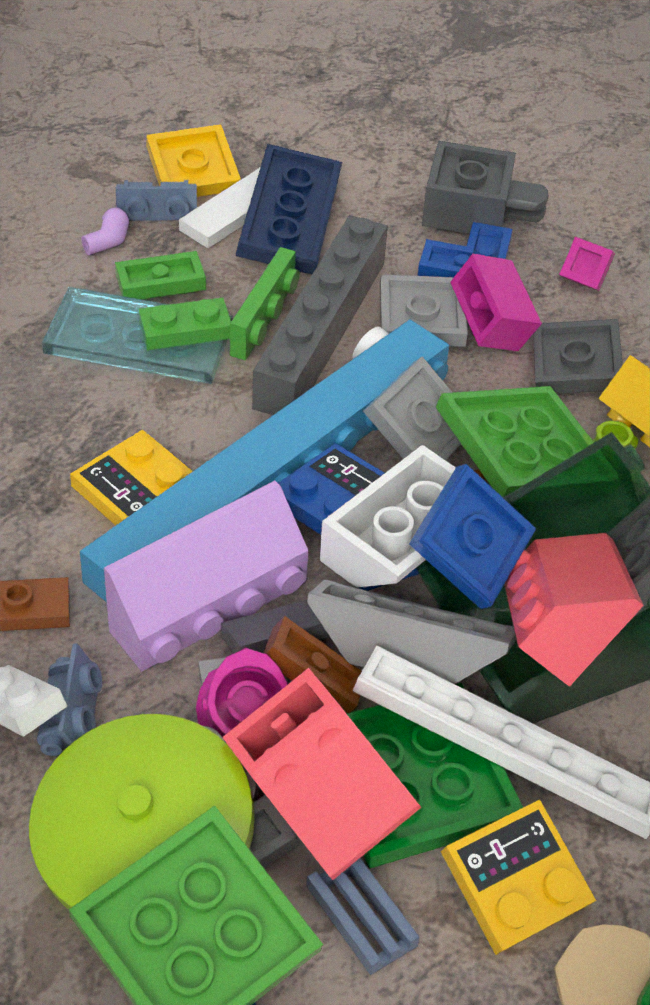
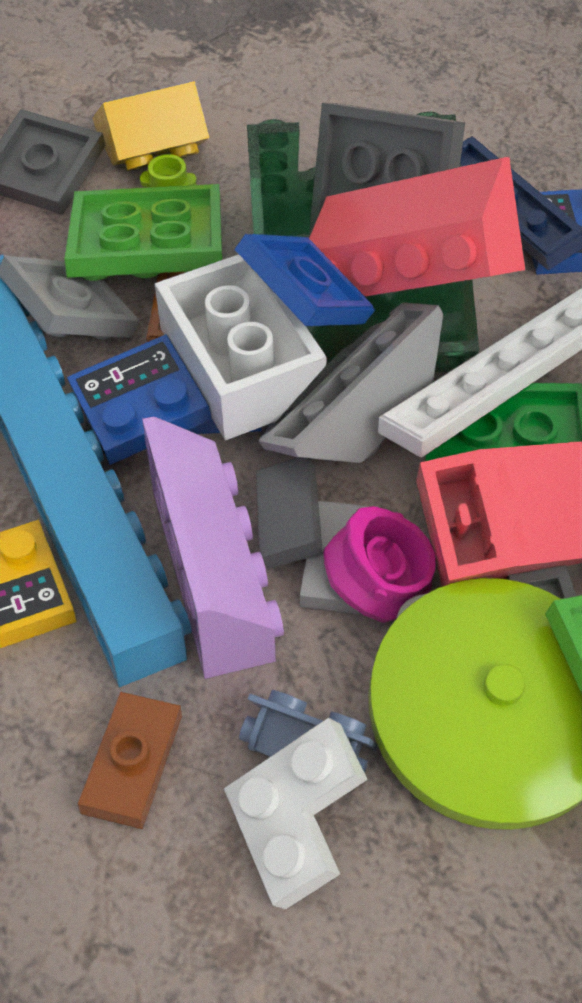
camera: 65 degrees left, 5 degrees up
dark orange plate [263,616,362,714] -> none

